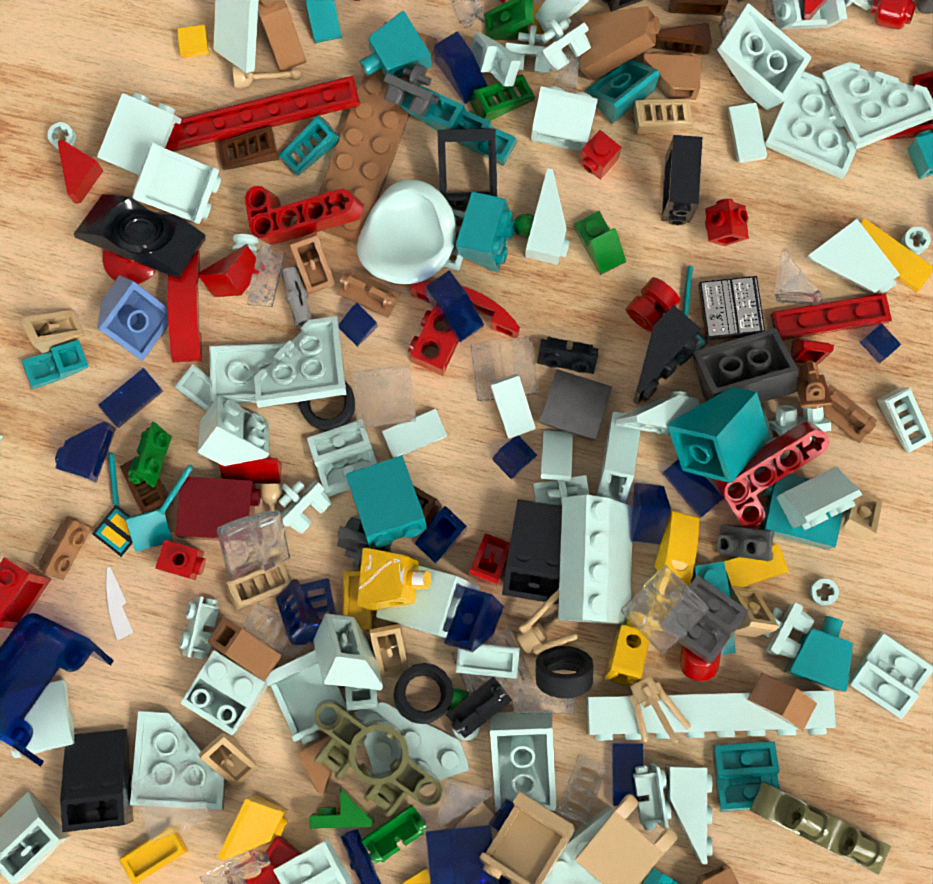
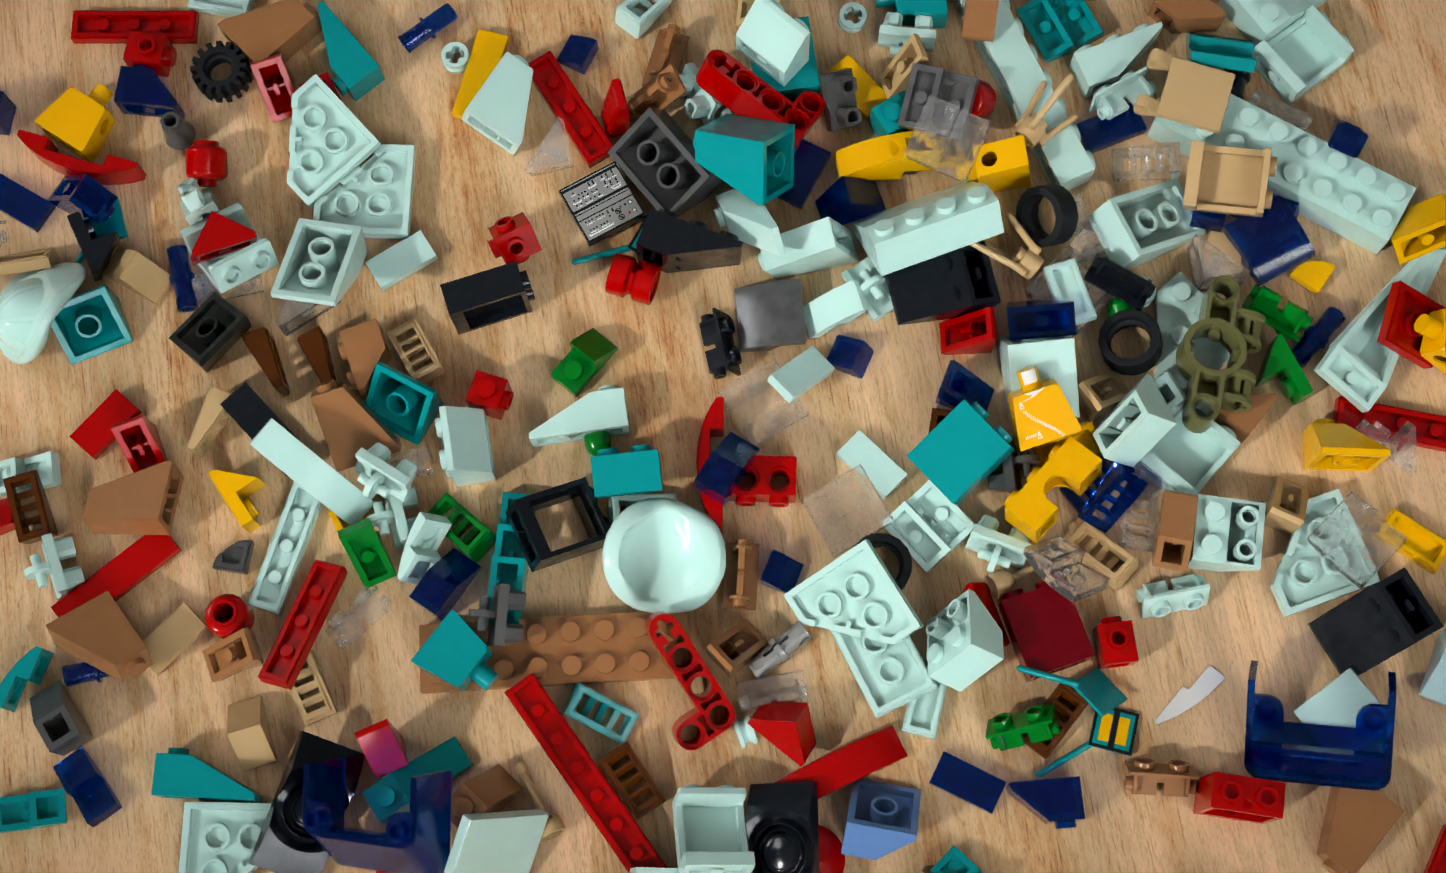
camera: 110 degrees left, 5 degrees down
none -> yellow arch [1004,436,1102,544]

